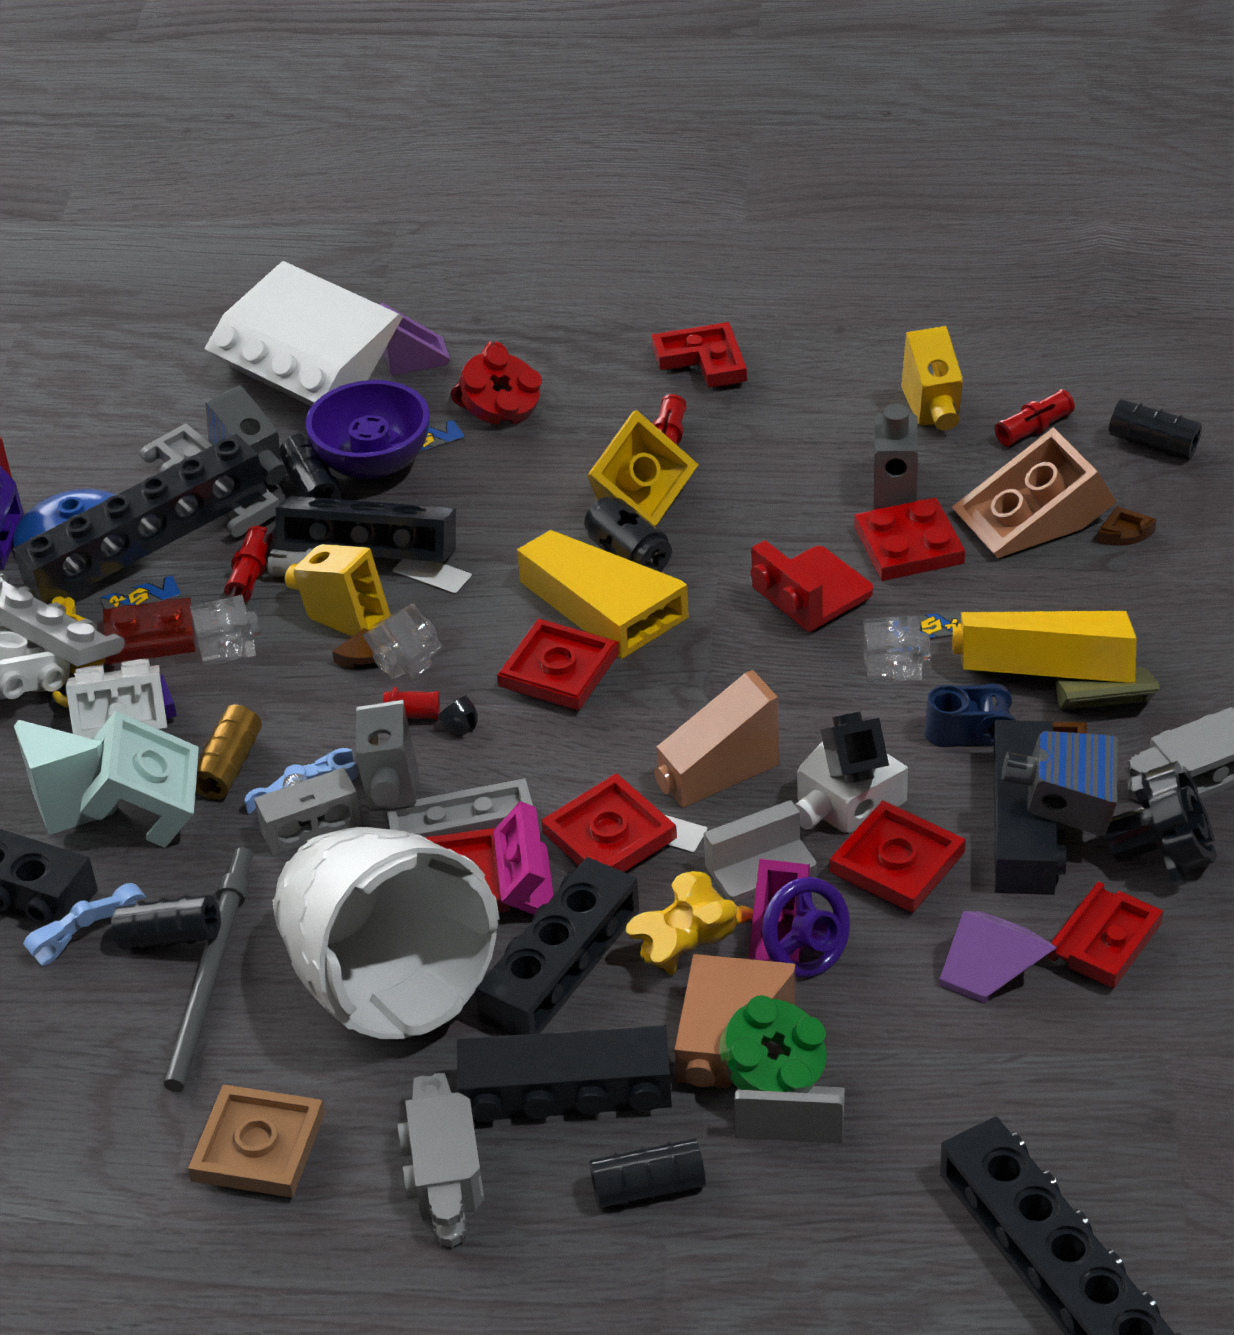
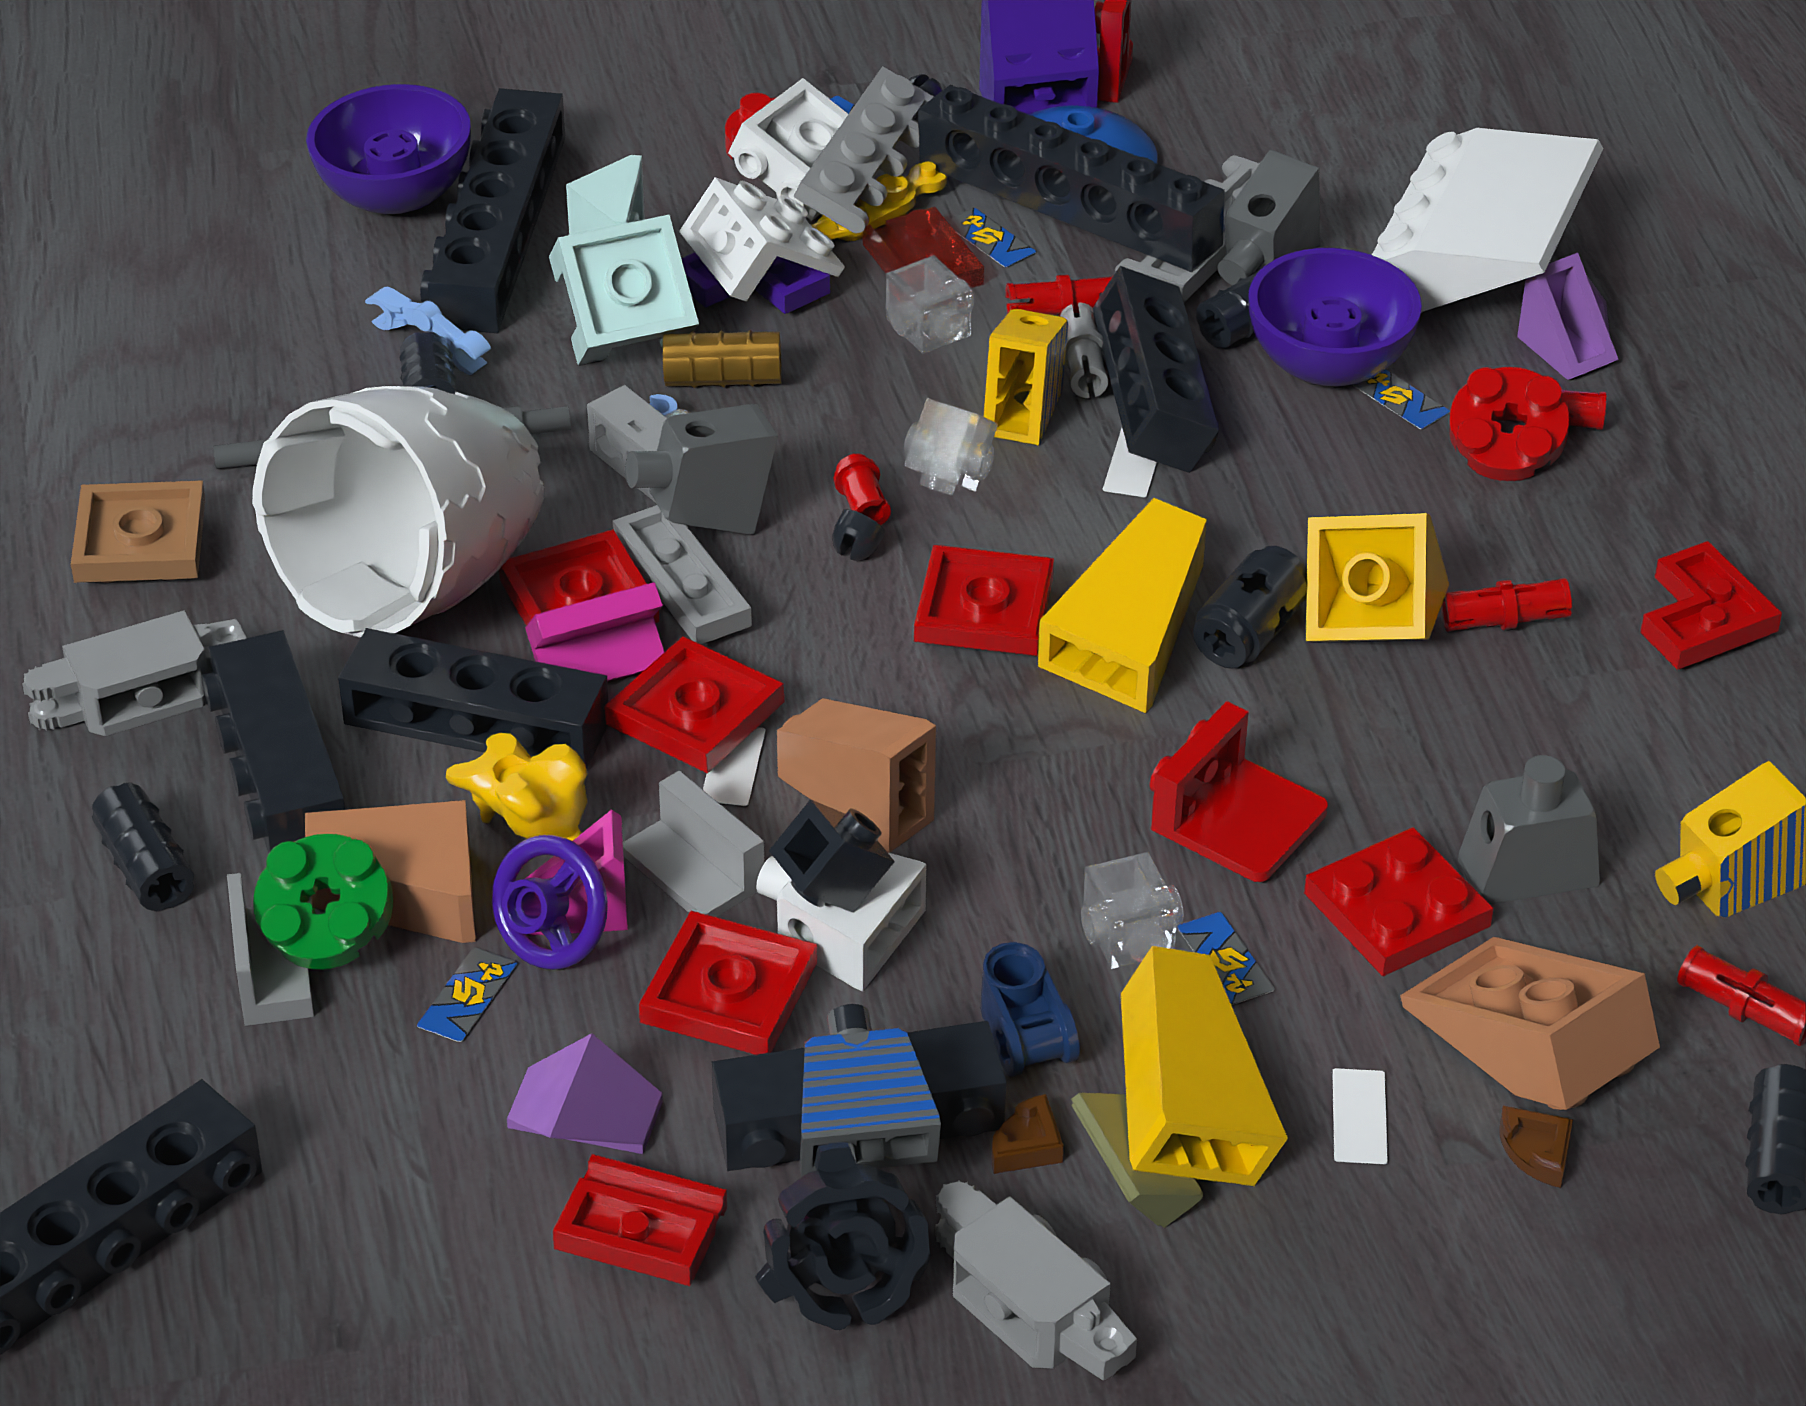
camera: 70 degrees right, 0 degrees up
none -> sticker [417,947,517,1042]
none -> white sticker [1333,1068,1387,1164]

